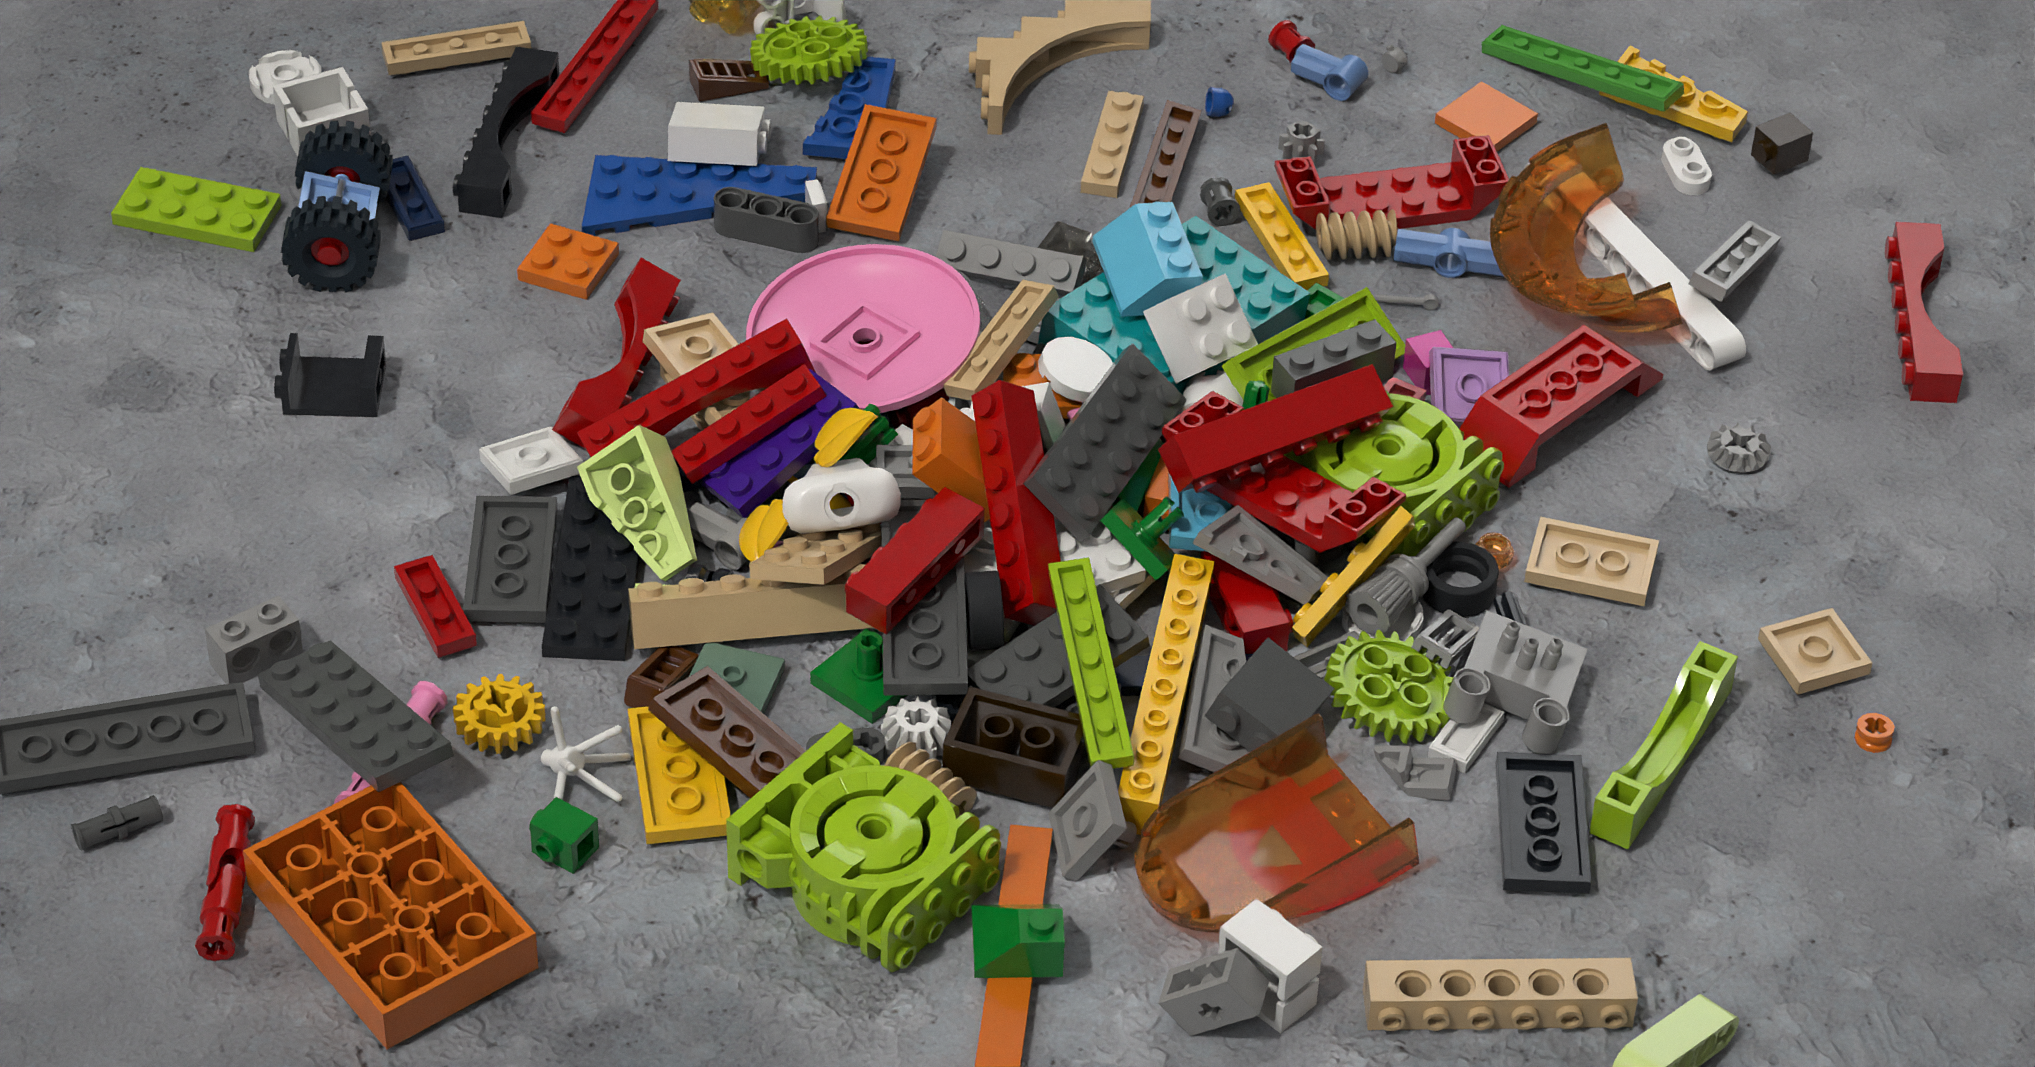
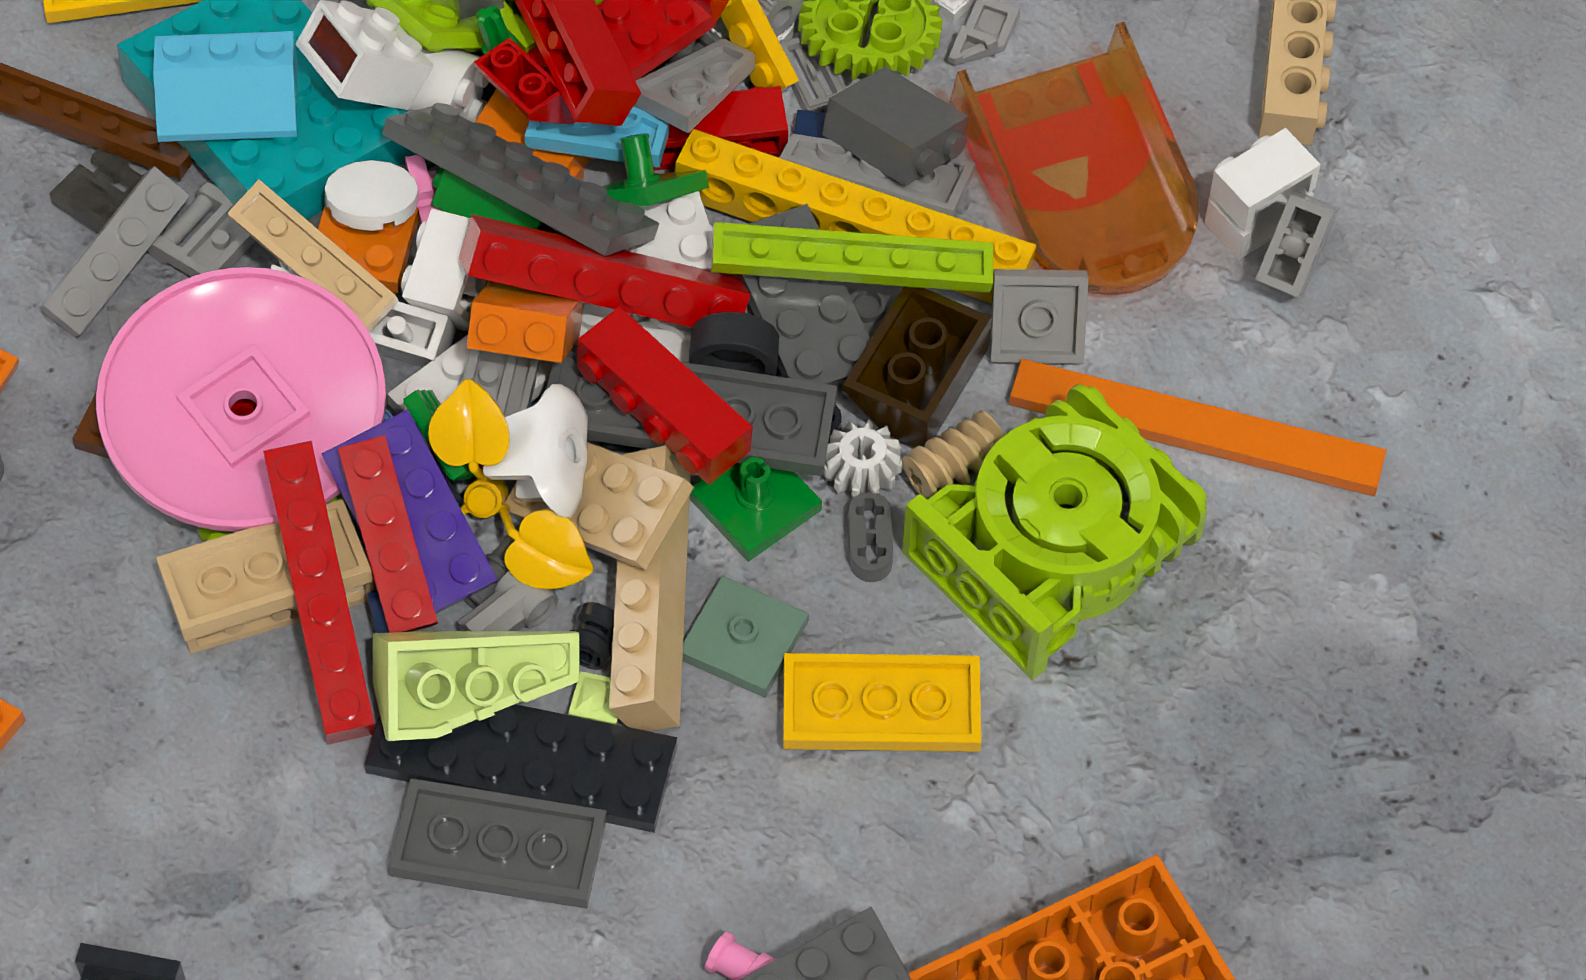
camera: 80 degrees left, 15 degrees up
red plate [394,555,477,658] -> none
yellow gear [453,674,546,754] -> none
white plate [479,426,583,495] -> none
green brick [529,797,599,874] -> none
white plant [541,706,631,802] -> none
red arch [552,257,681,448] -> none
reddish brown slope [624,646,699,708] -> none
reddish brown plate [648,666,807,798] -> none
green slope [971,904,1065,978] -> none
dark grey bush [1200,177,1241,226] -> none

